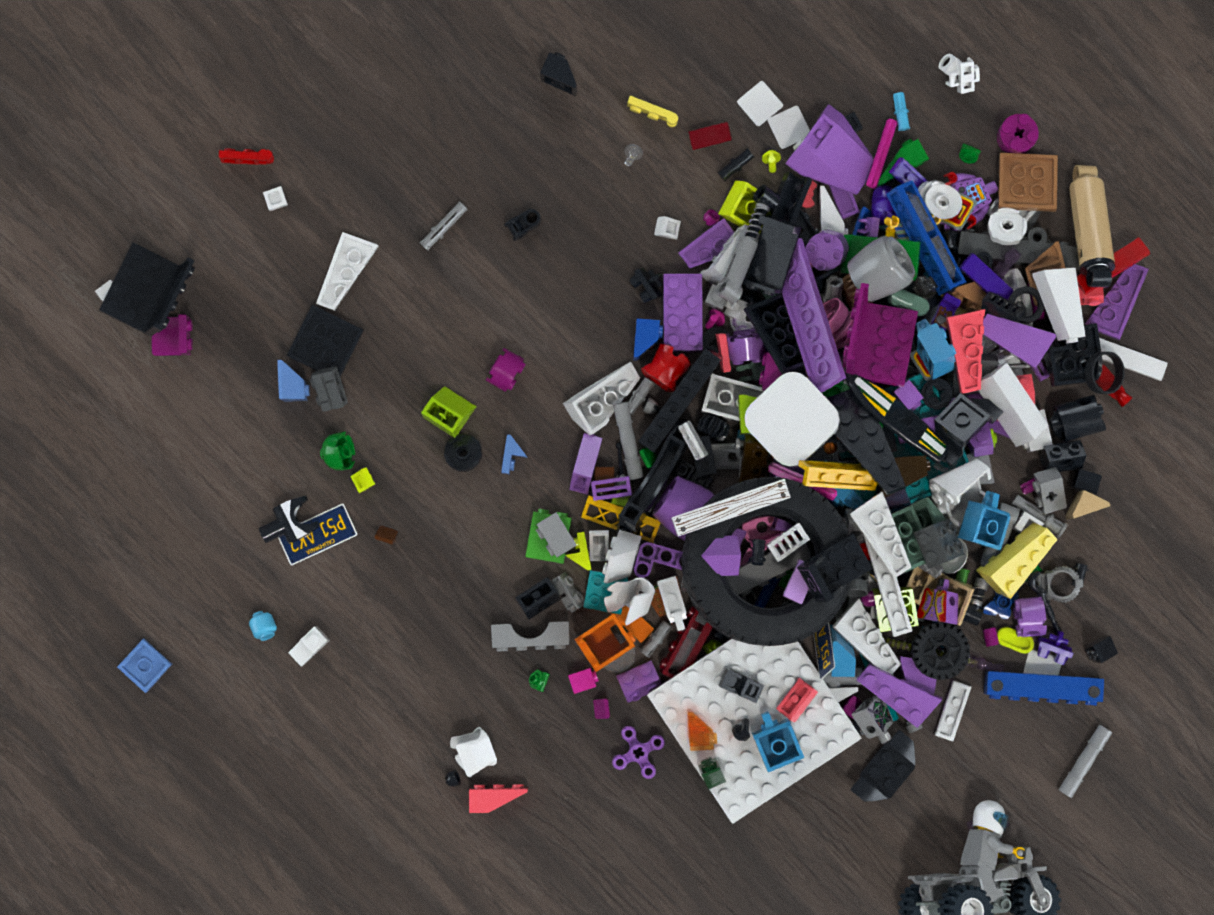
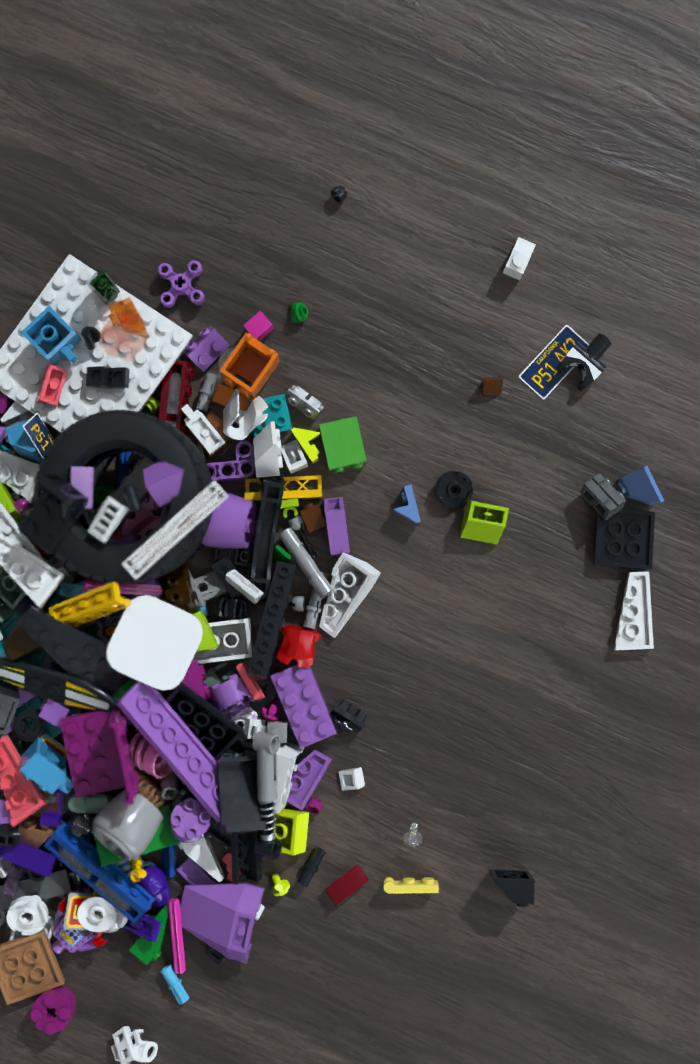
camera: 155 degrees right, 0 degrees up
medium blue tile [117,638,172,693] -> none
medium azure head [249,611,277,641] -> none
green cylinder [320,432,355,471] -> none
neon yellow plate [350,467,375,493] -> none
light grey pin [419,202,468,251] -> none
white piece [450,727,497,777] -> none
coral slope [469,784,528,813] -> none
magenta brick [485,348,526,392] -> none
light grey arch [491,621,570,652] -> none
black piece [504,209,541,241] -> none
black brick [515,577,561,620] -> none
light grey brick [536,512,577,558] -> none
medium lavender tile [591,476,632,501] -> none
magenta slope [593,698,610,719] -> none
blue slope [633,319,663,361] -> none
white sticker [737,81,783,126] -> none
white sticker [768,106,810,149] -> none
medium lavender tile [857,217,880,237] -> none
green plate [959,143,981,164] -> none

